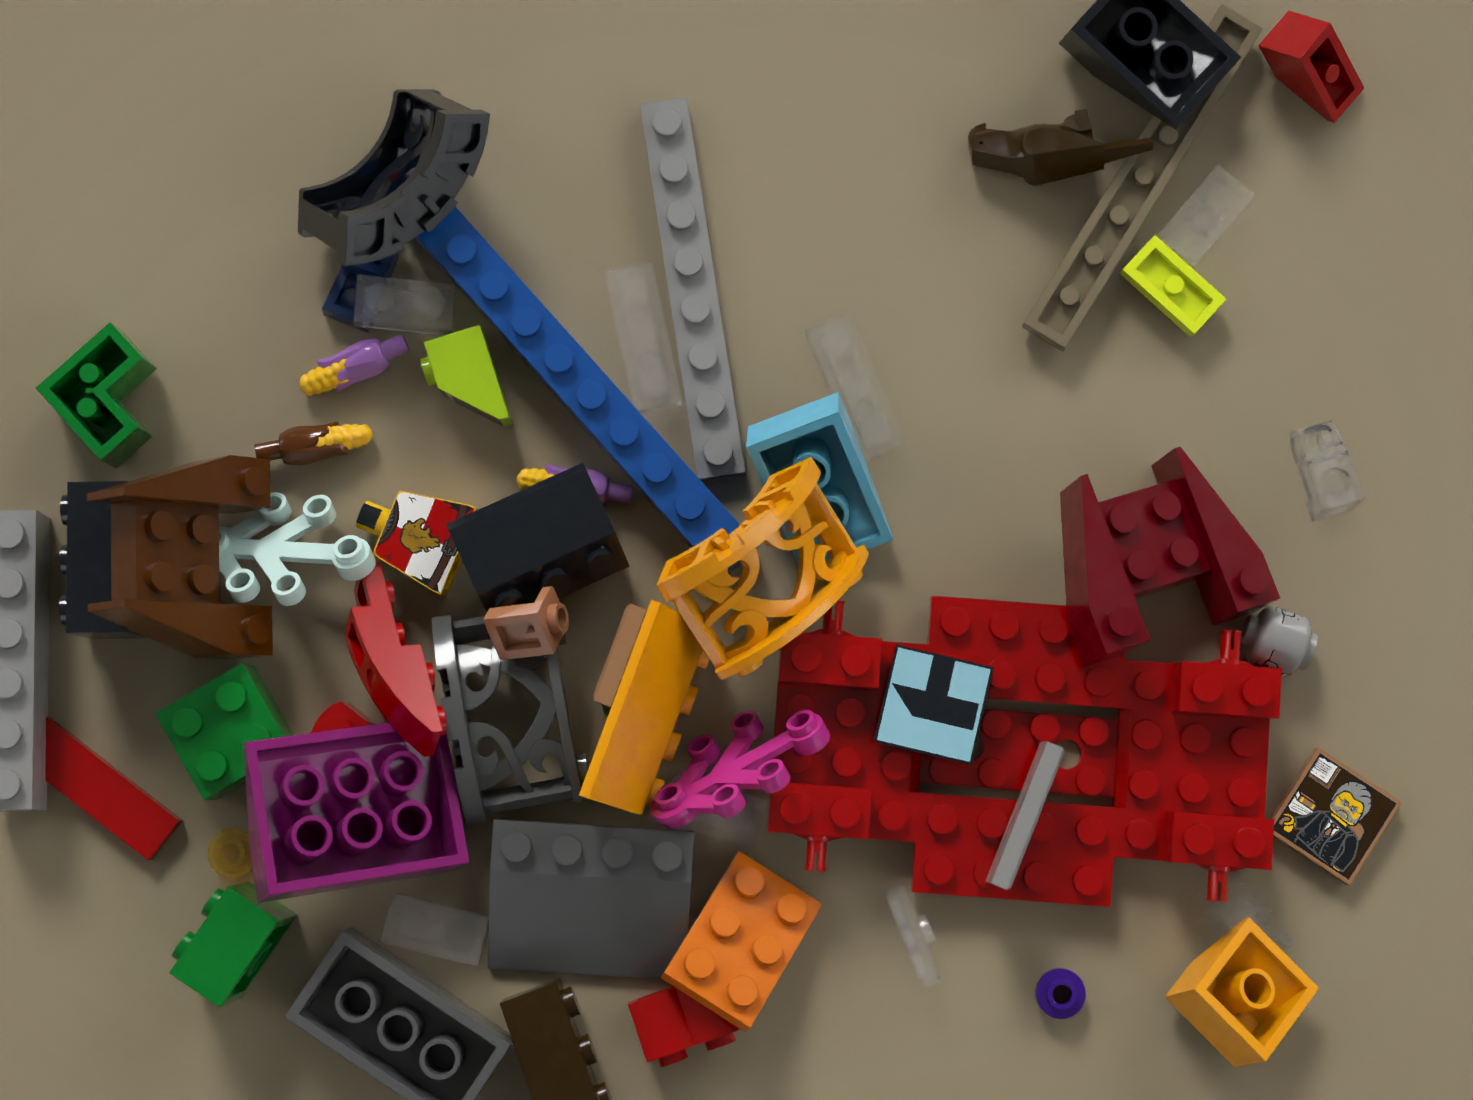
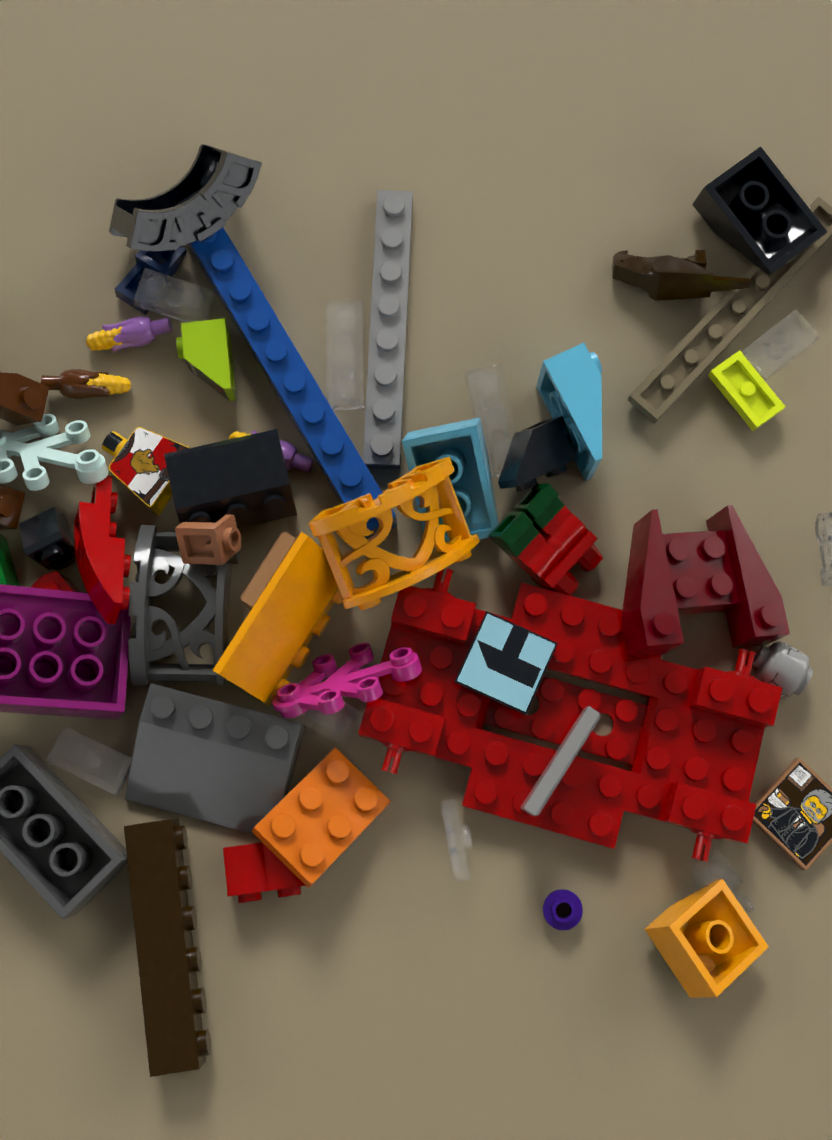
camera: 15 degrees right, 5 degrees down
none -> black slope [19,507,76,570]
none -> red hips [488,483,603,595]
none -> black slope [498,416,579,492]
none -> medium azure slope [536,343,602,481]

